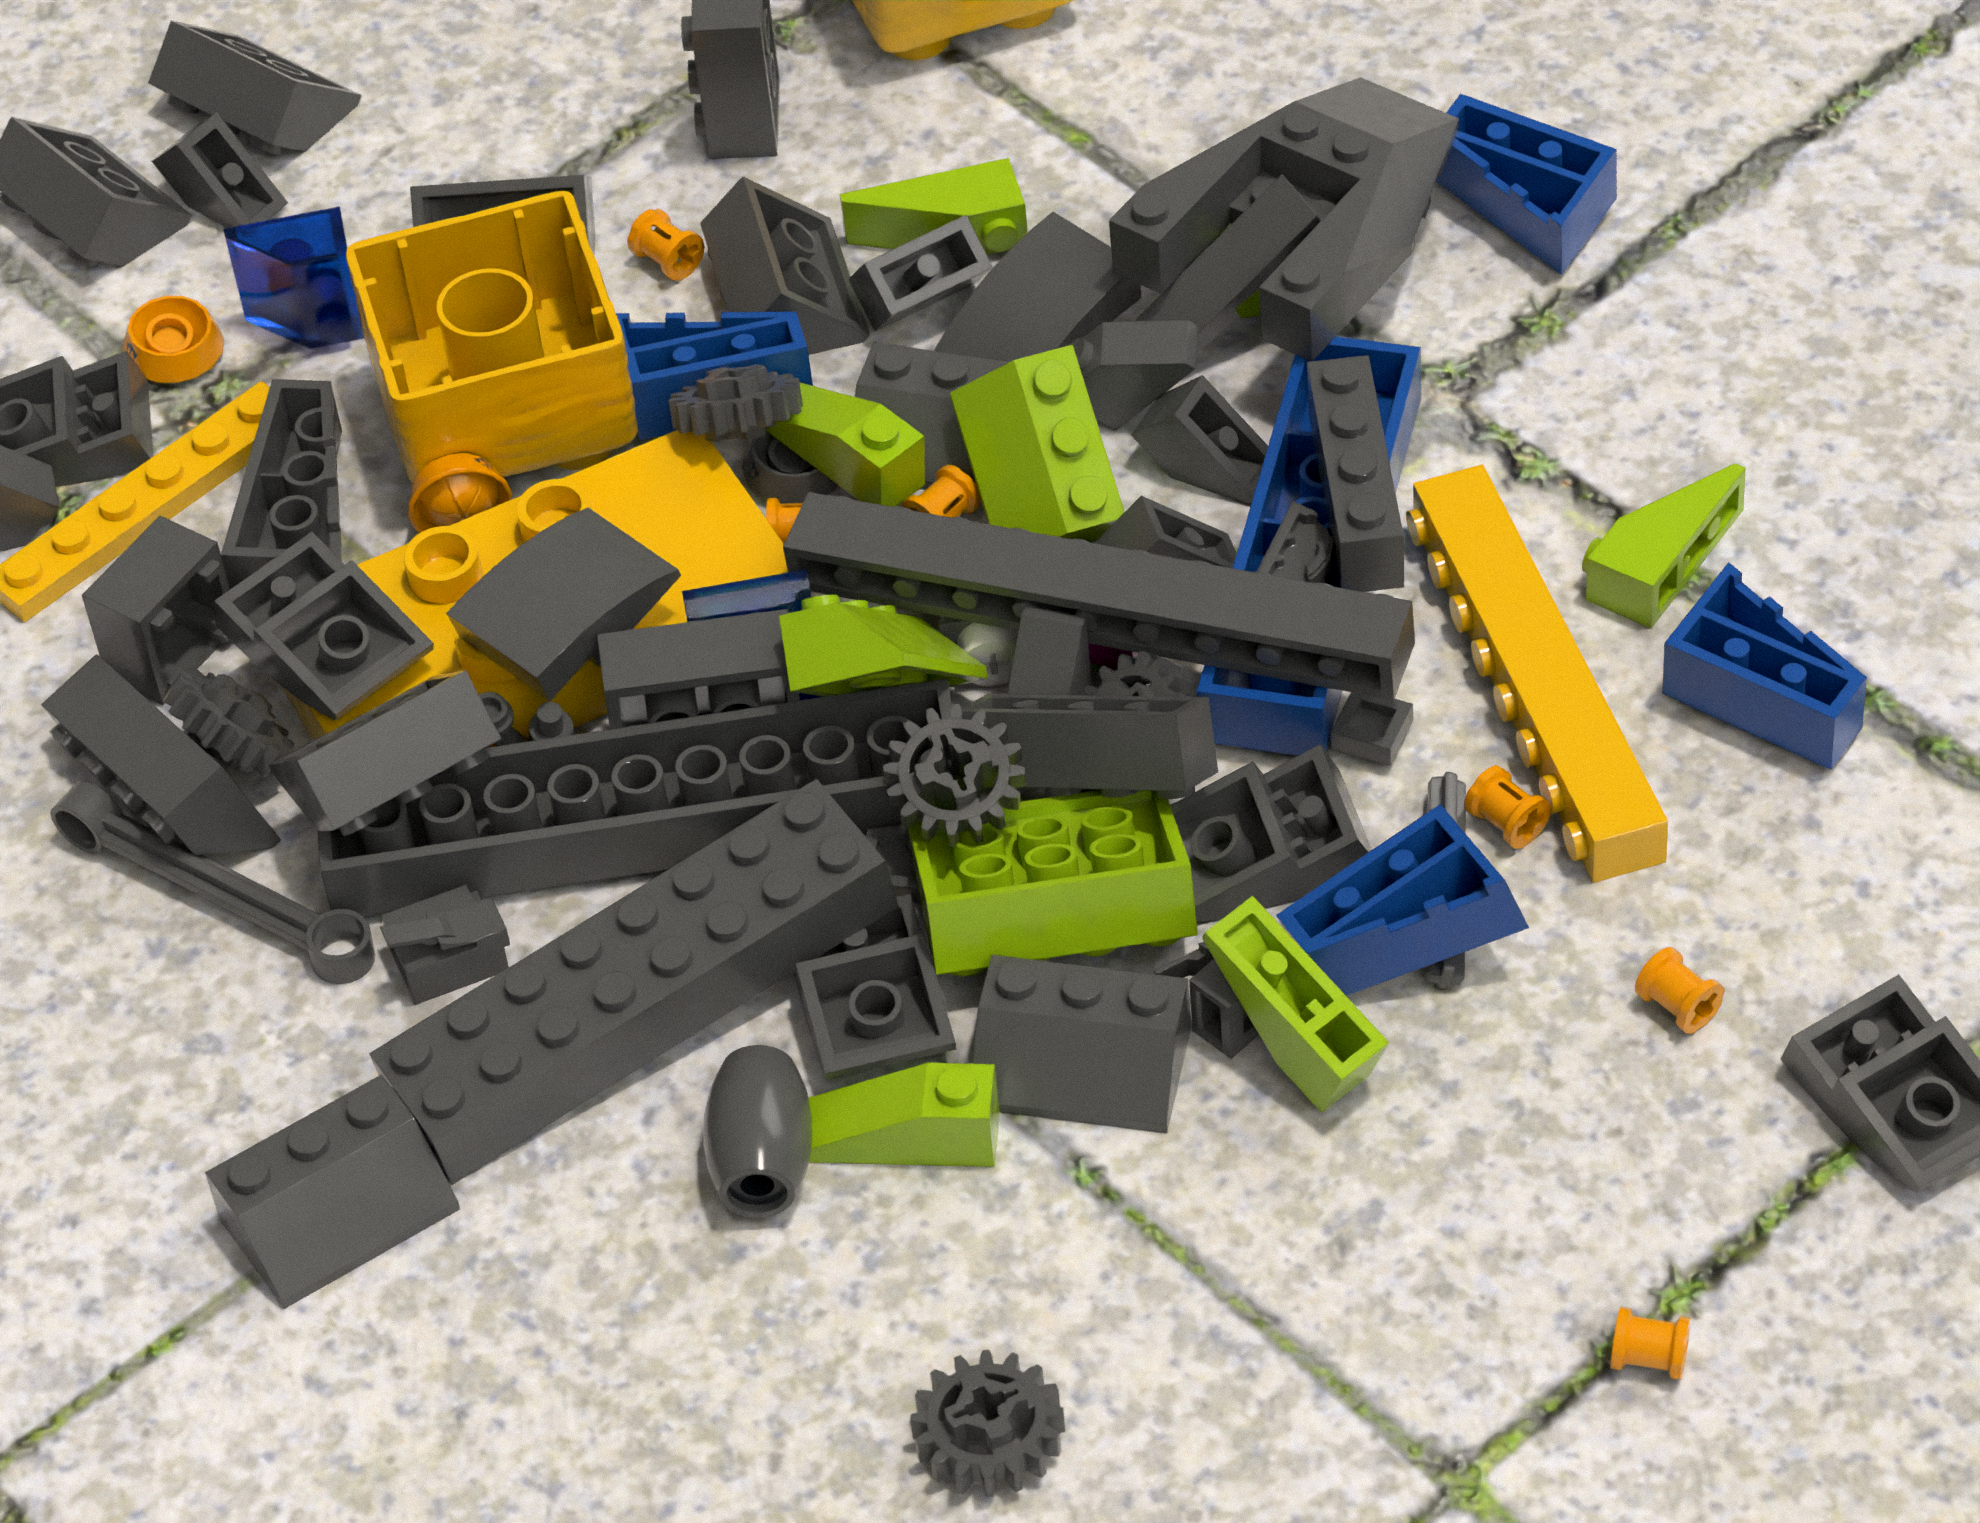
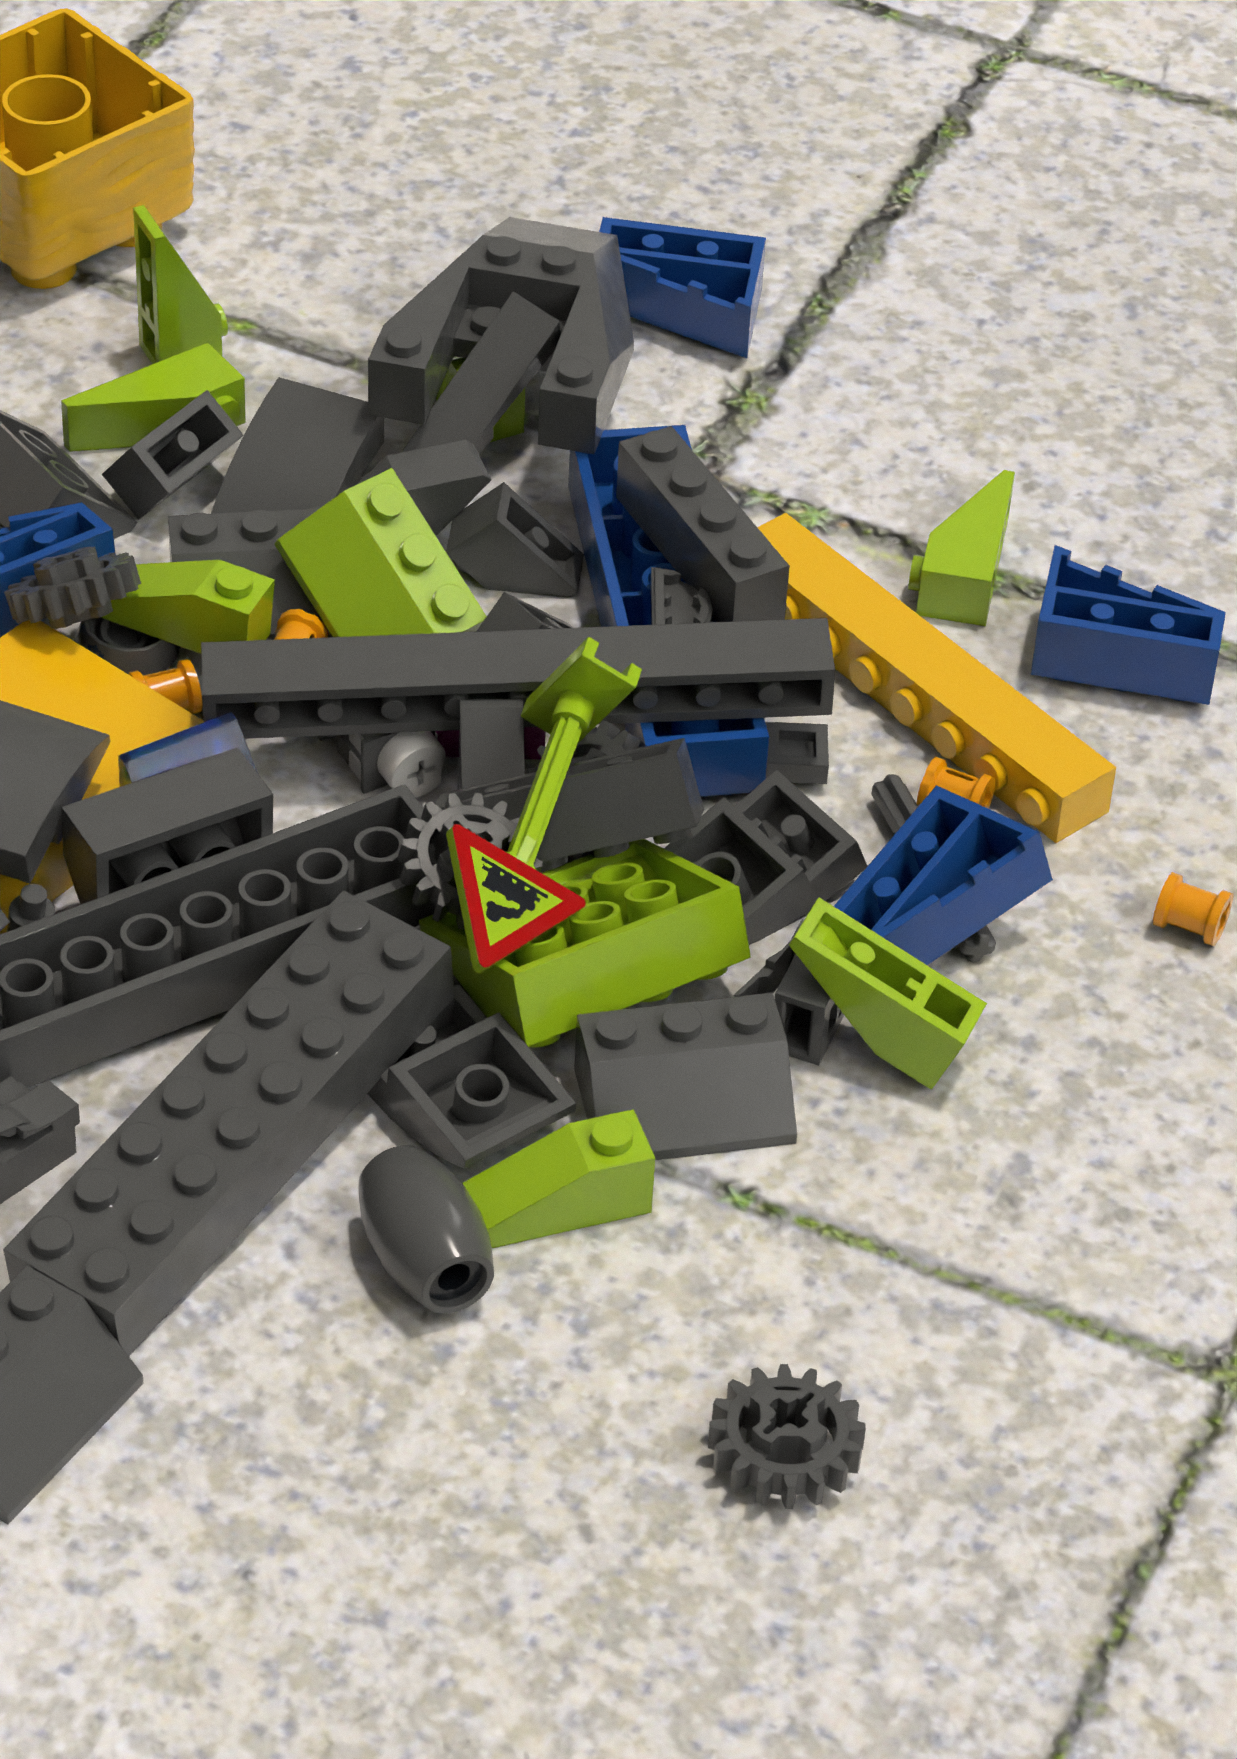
camera: 30 degrees left, 5 degrees down
lime slope [779,595,988,697] -> none
none -> lime slope [133,205,228,364]
none -> lime piece [446,636,642,973]

